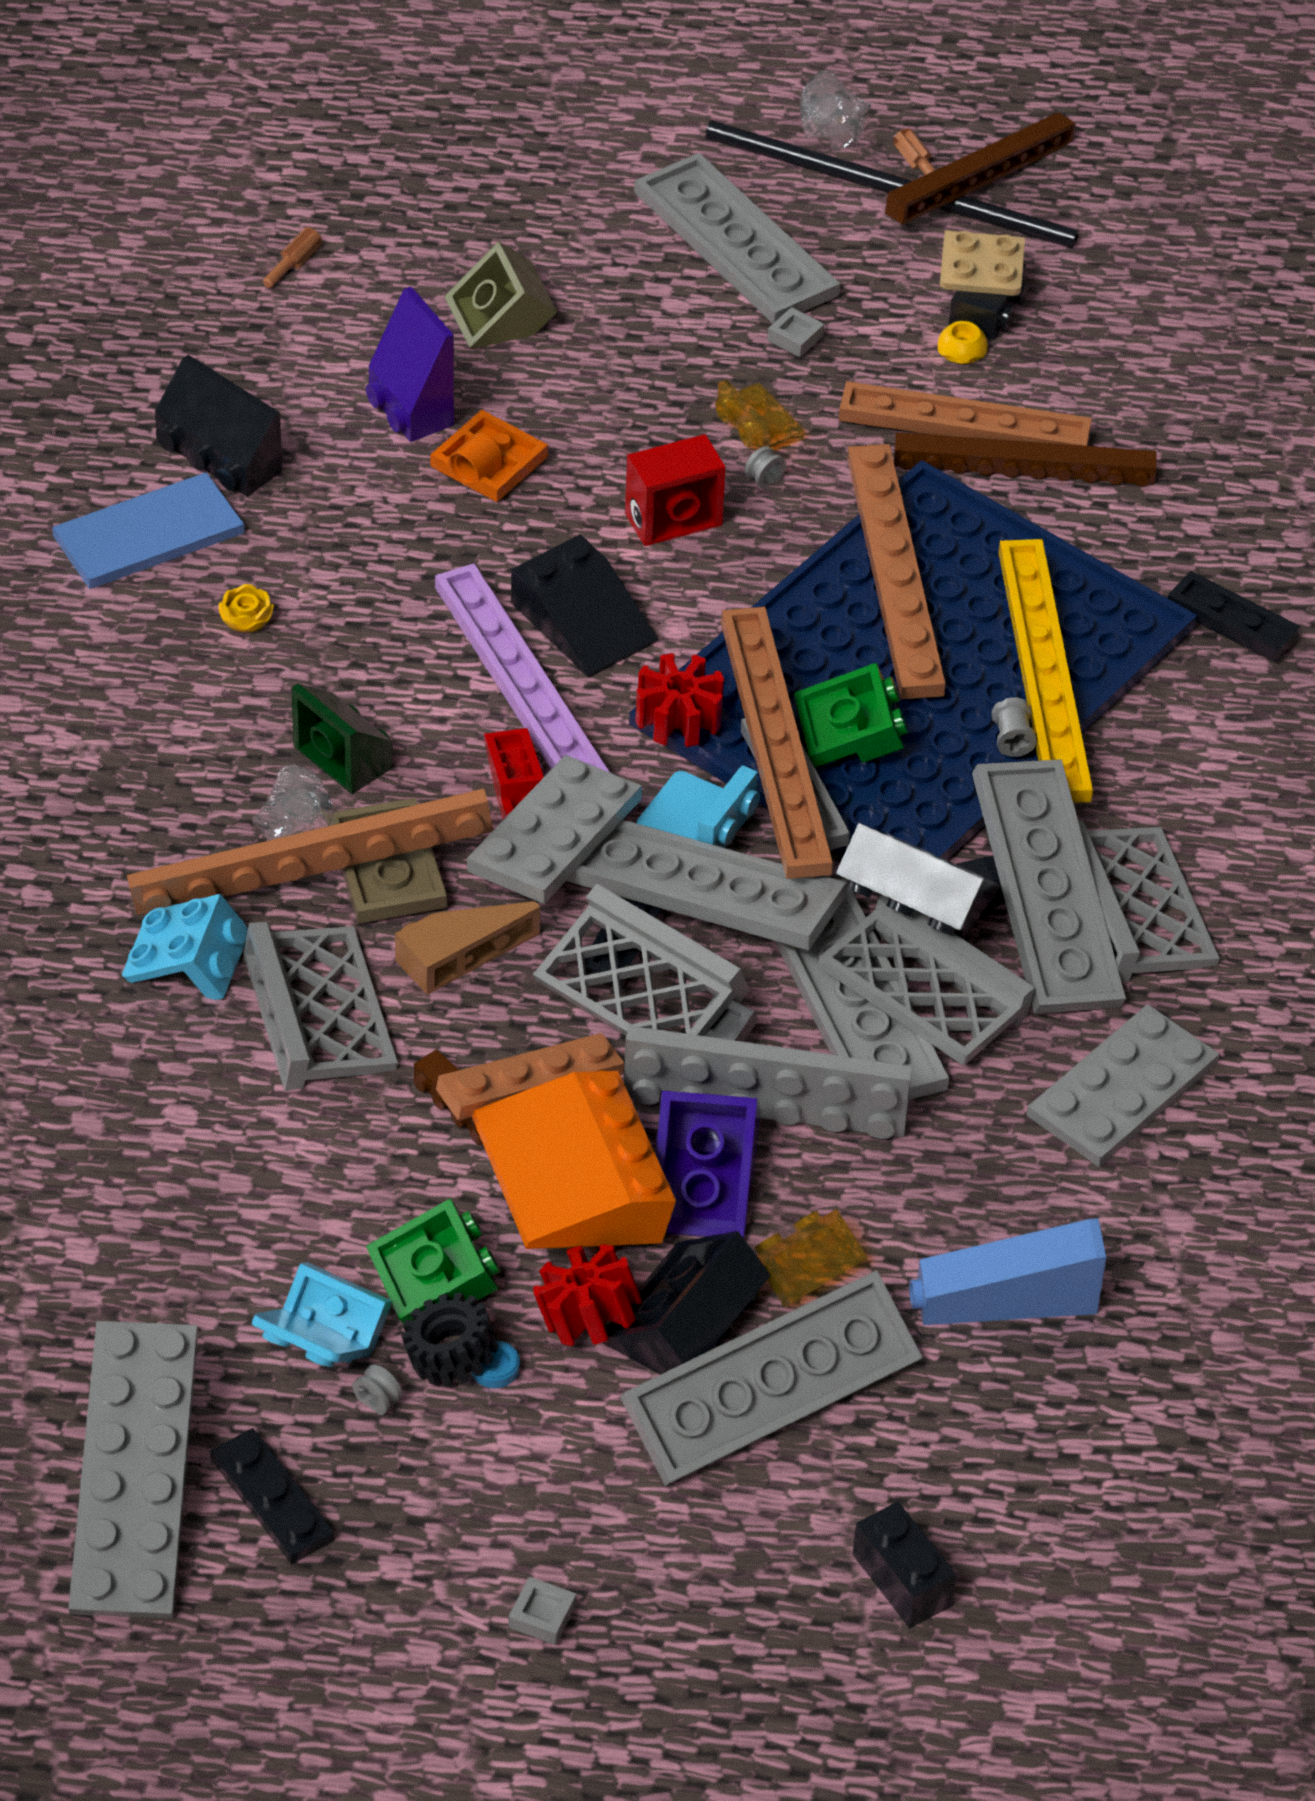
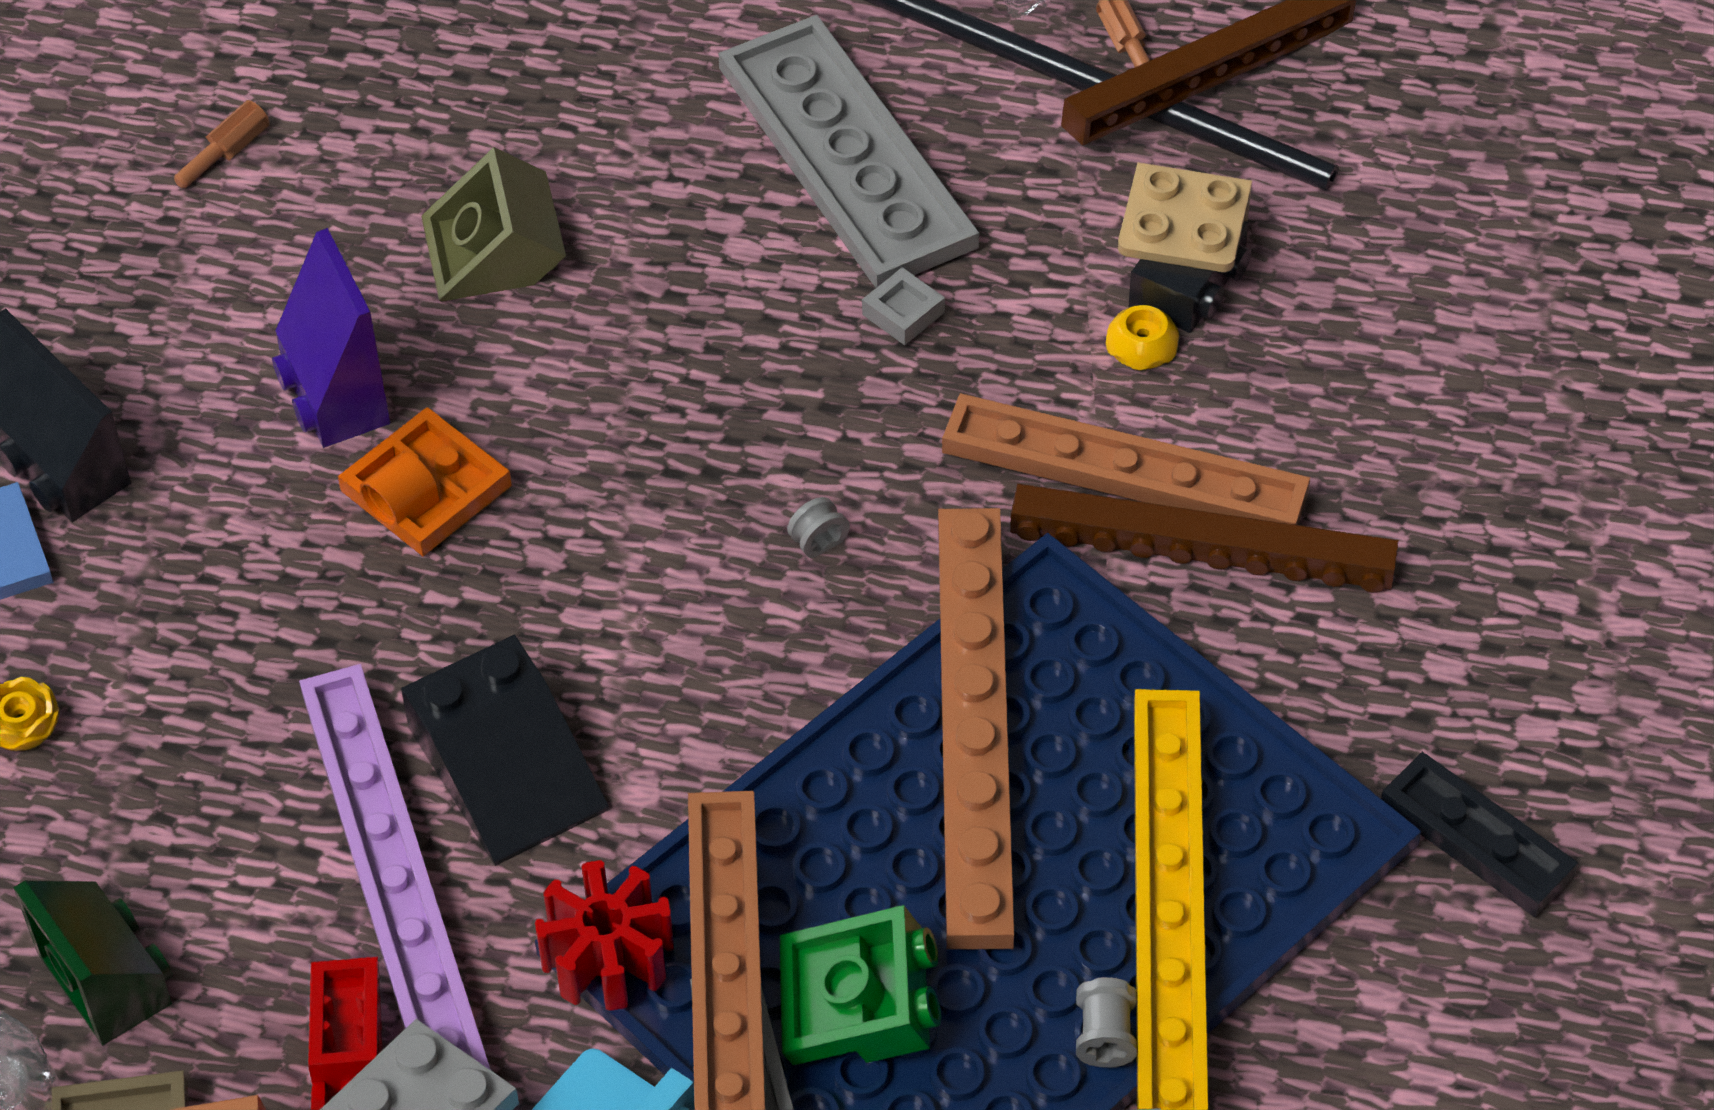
camera: 10 degrees right, 5 degrees up
red brick [625,434,726,547] -> none
clear yellow bracket [715,379,805,451] -> none

